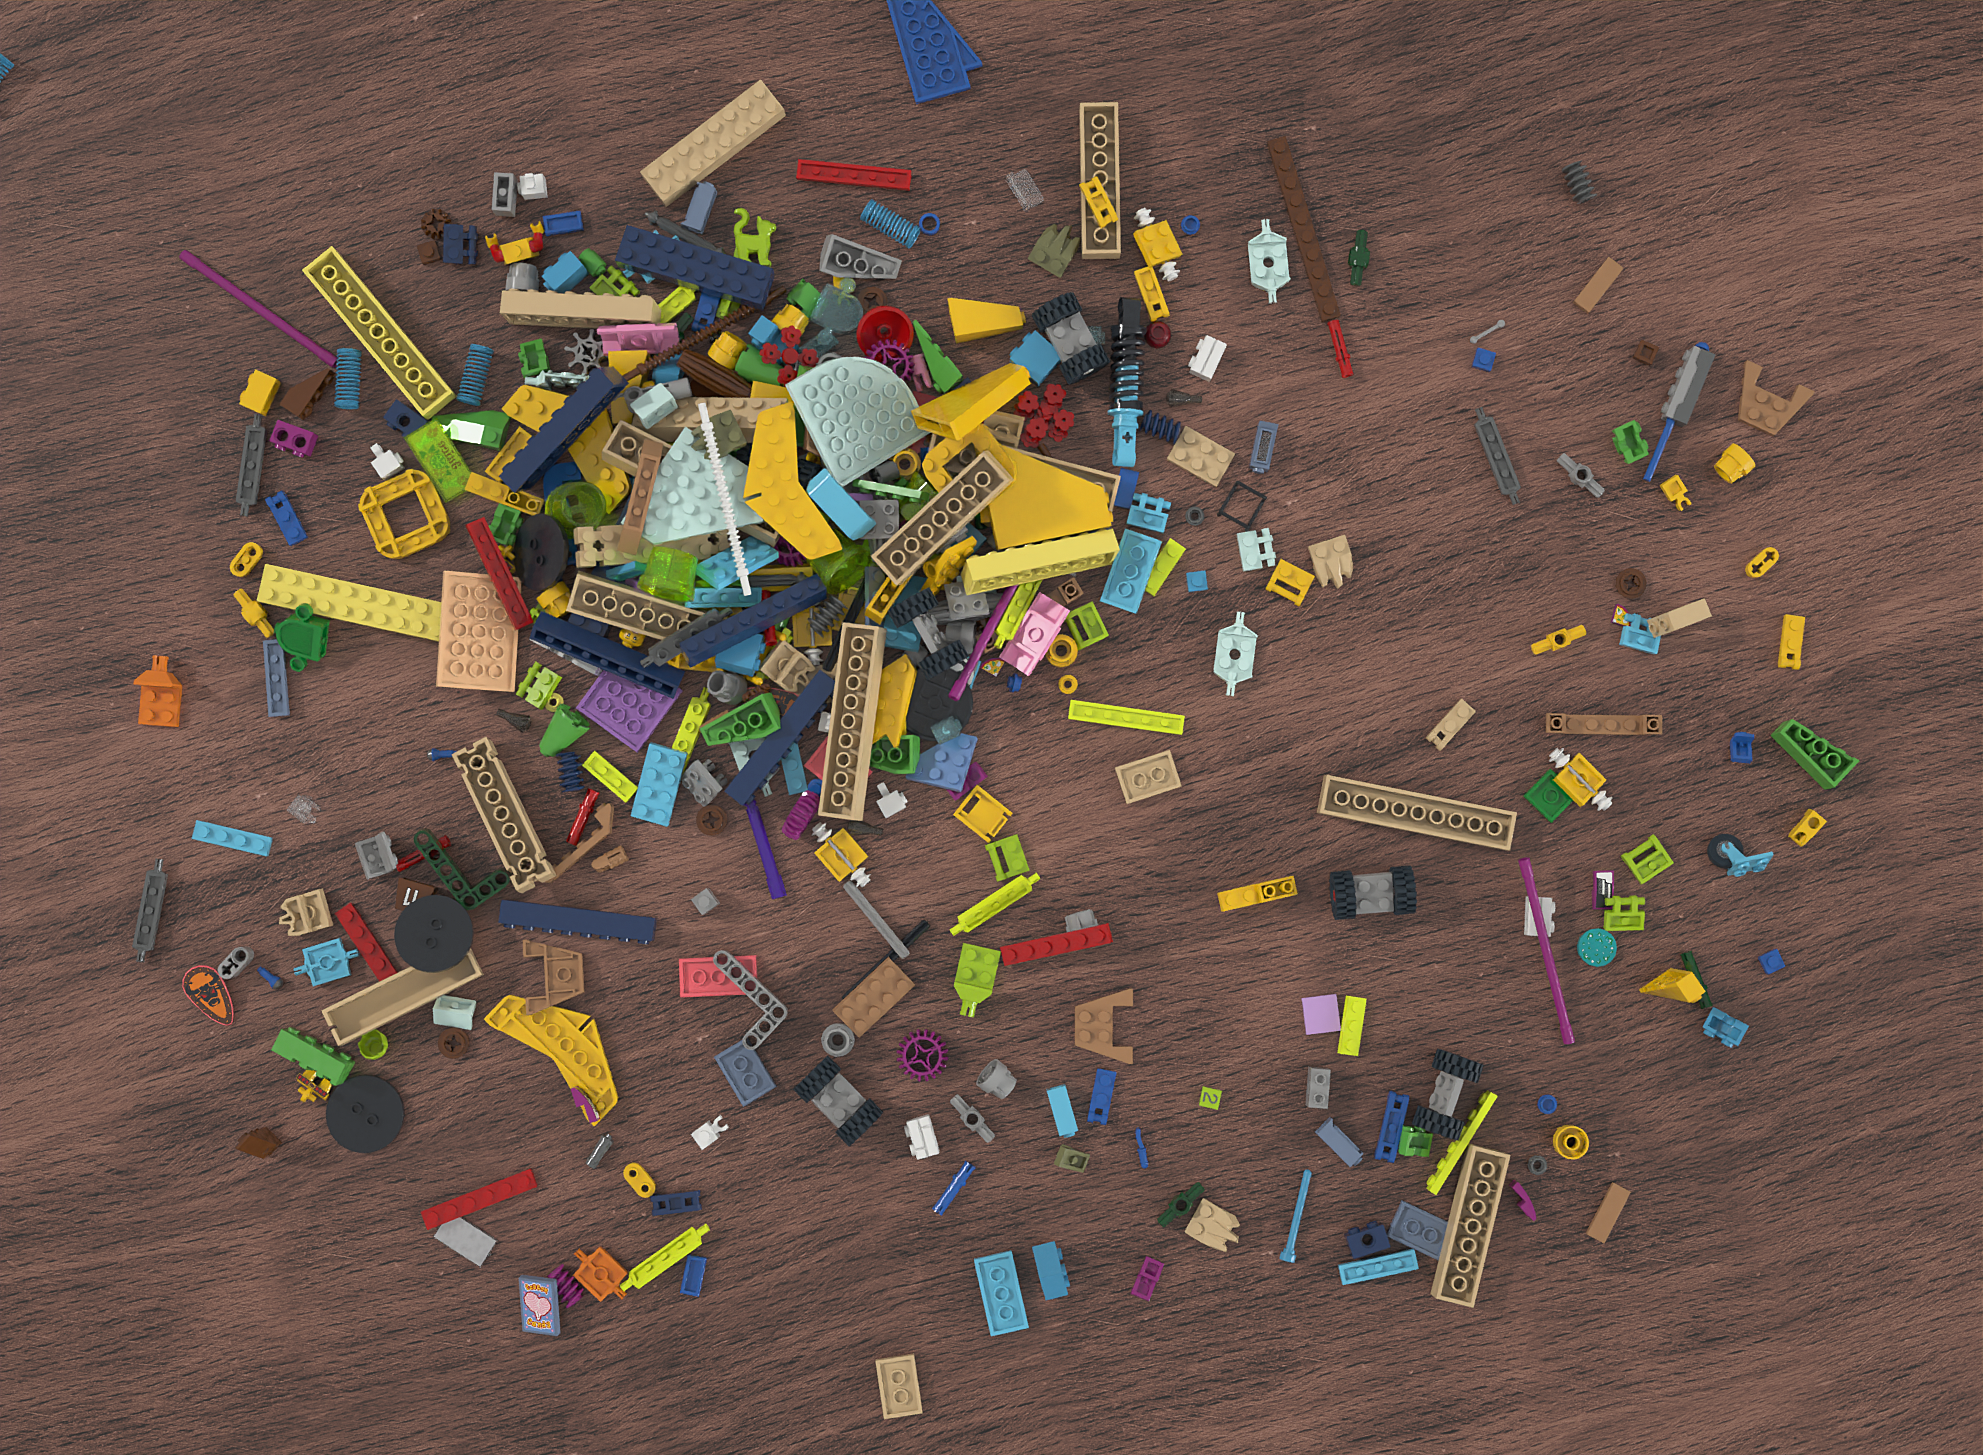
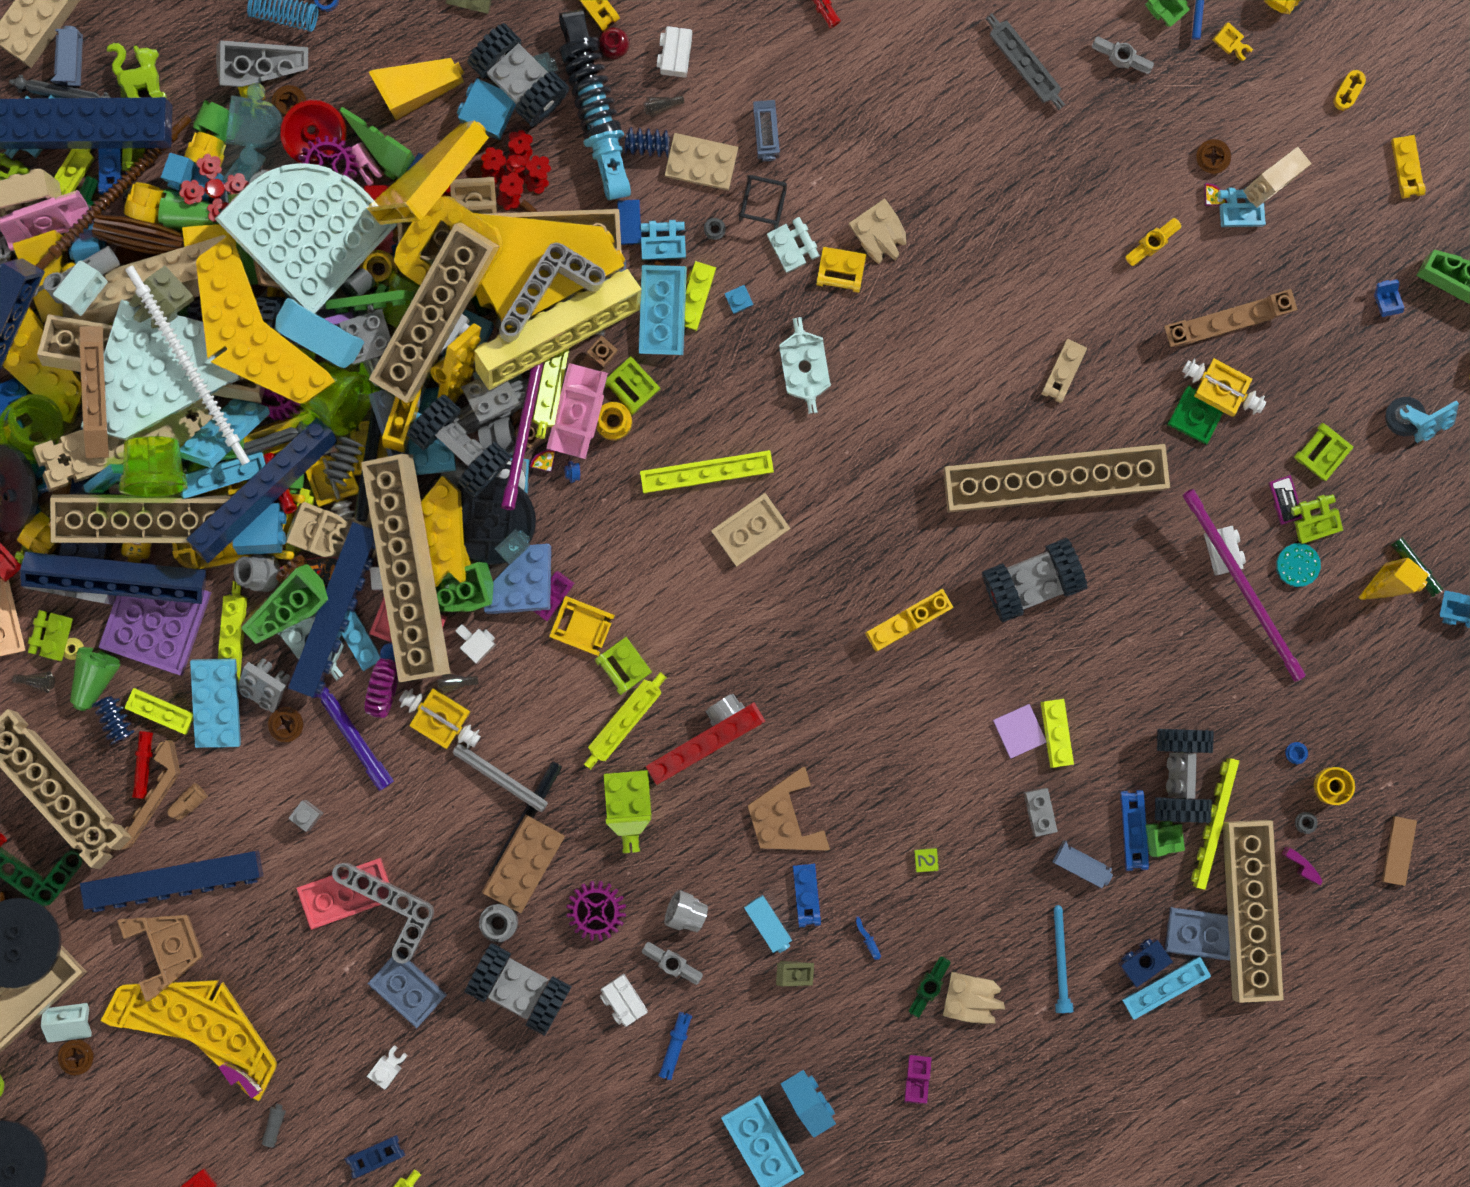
camera: 15 degrees left, 0 degrees up
yellow plate [623,1162,656,1198] -> none
dark grey plate [640,606,733,668] -> none
yellow plate [1058,675,1078,694] -> none
none -> light grey beam [499,243,605,342]

